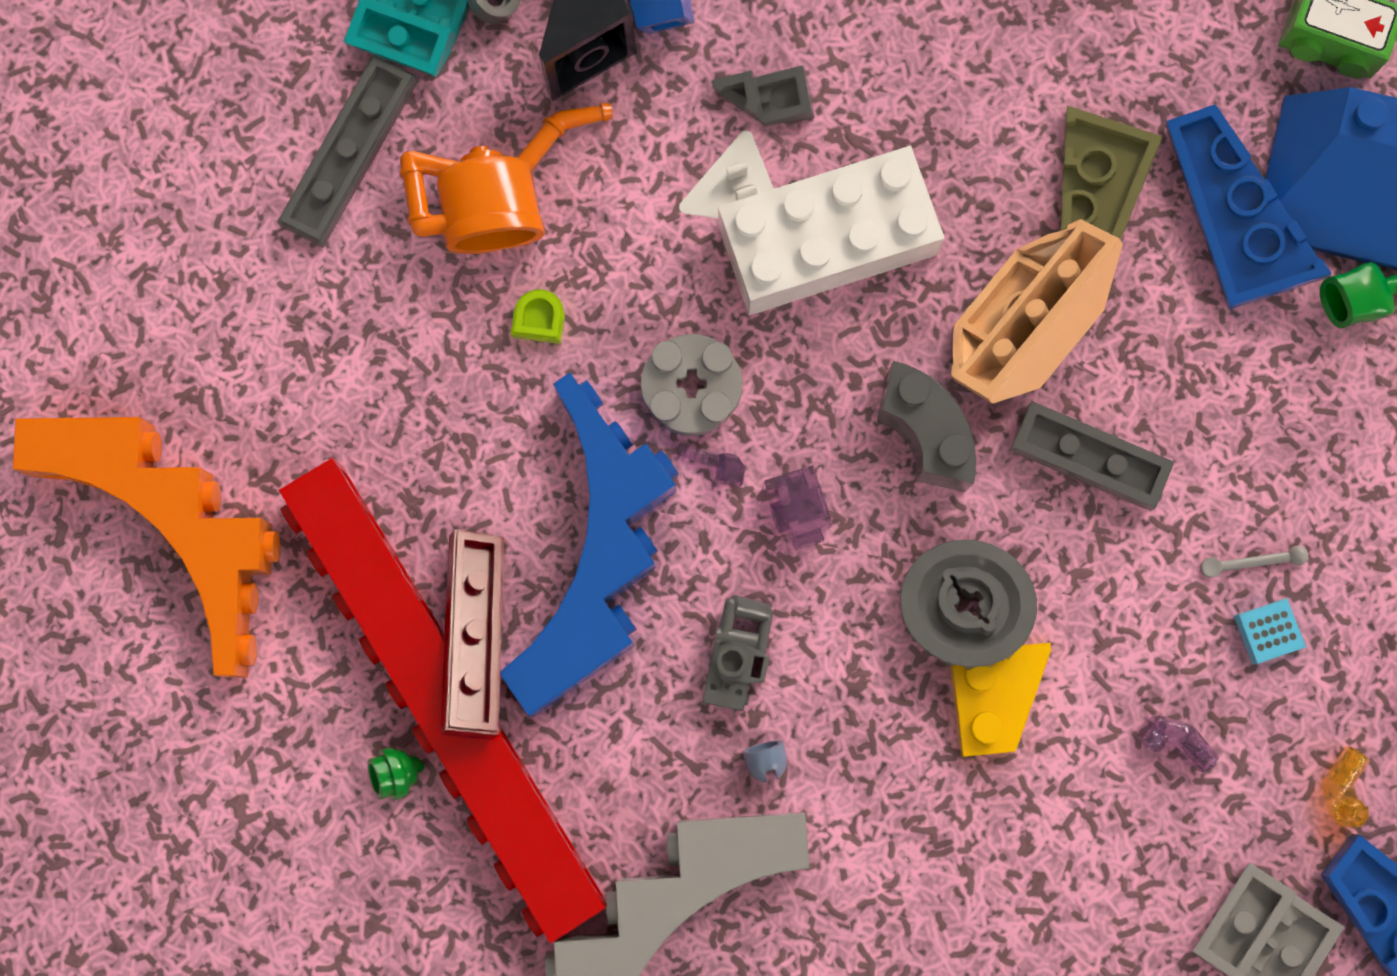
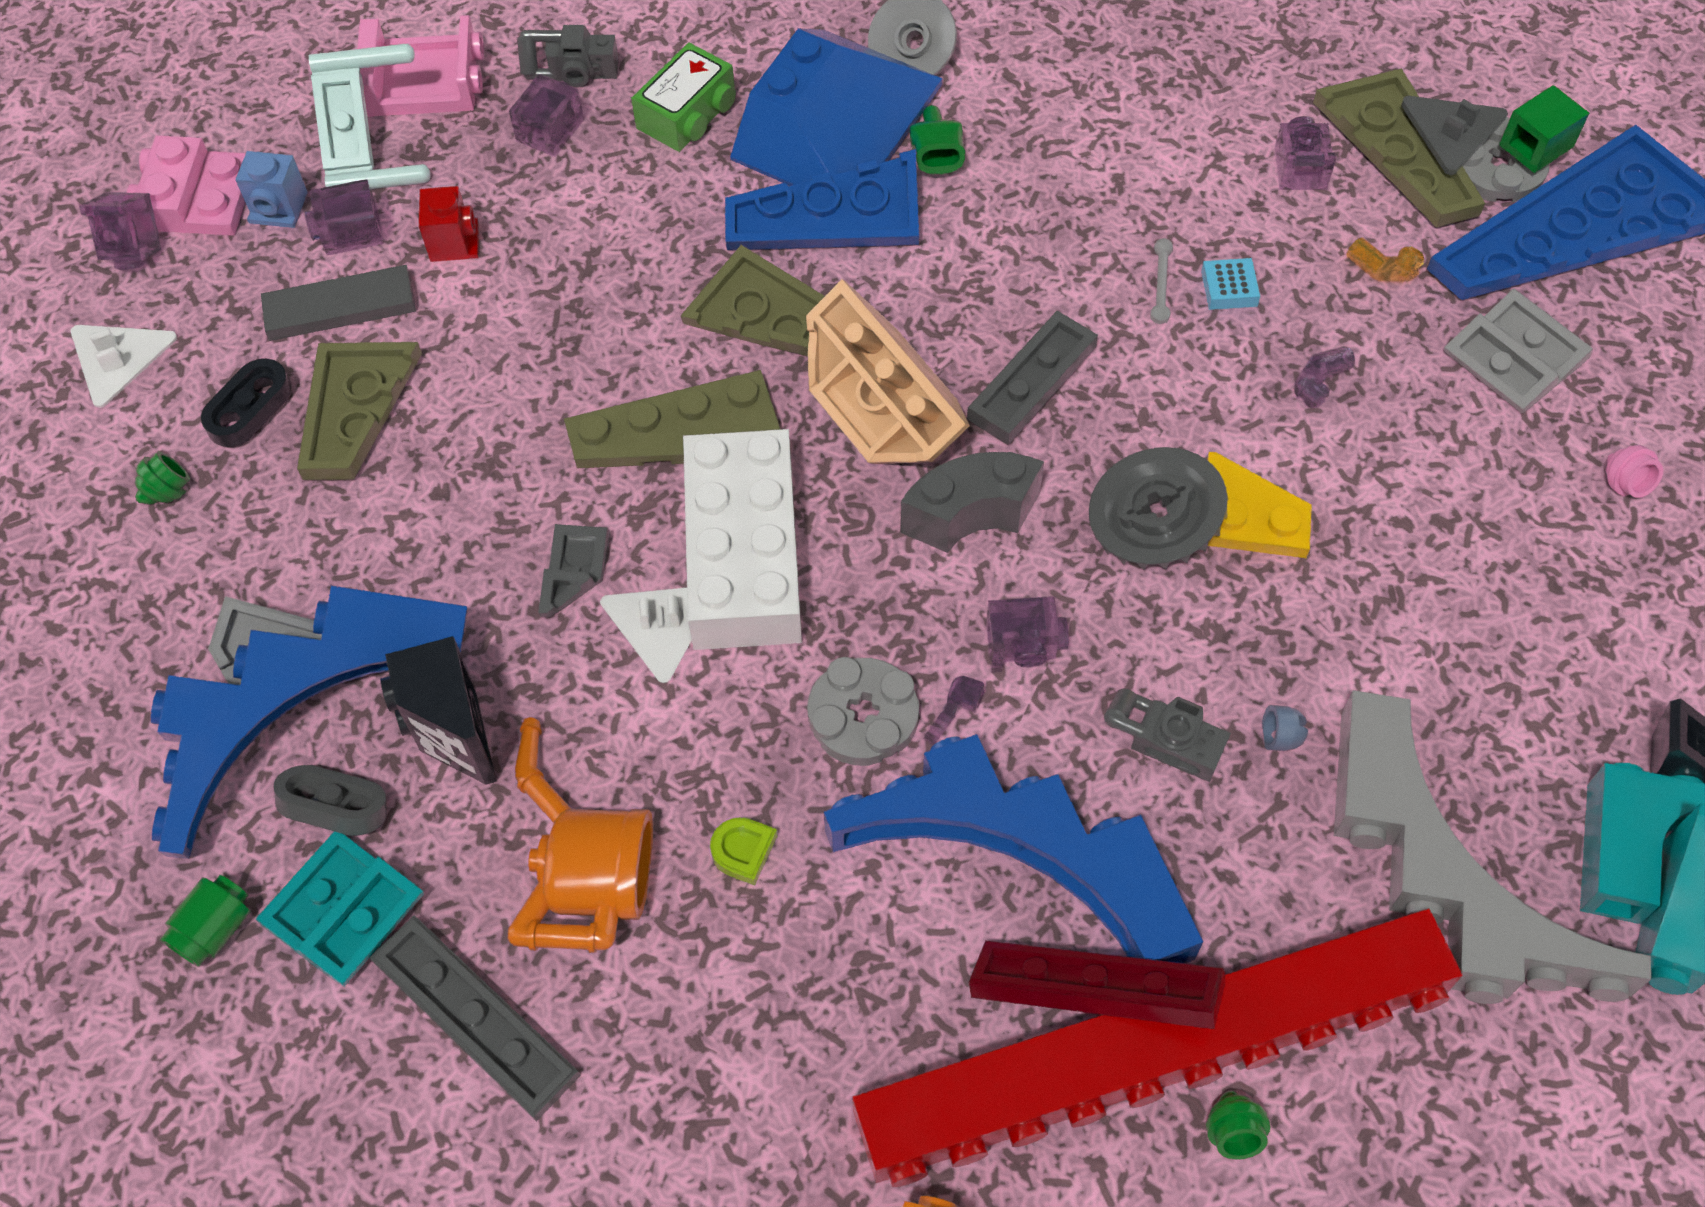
camera: 75 degrees left, 20 degrees down
none -> olive wing [564,370,781,468]

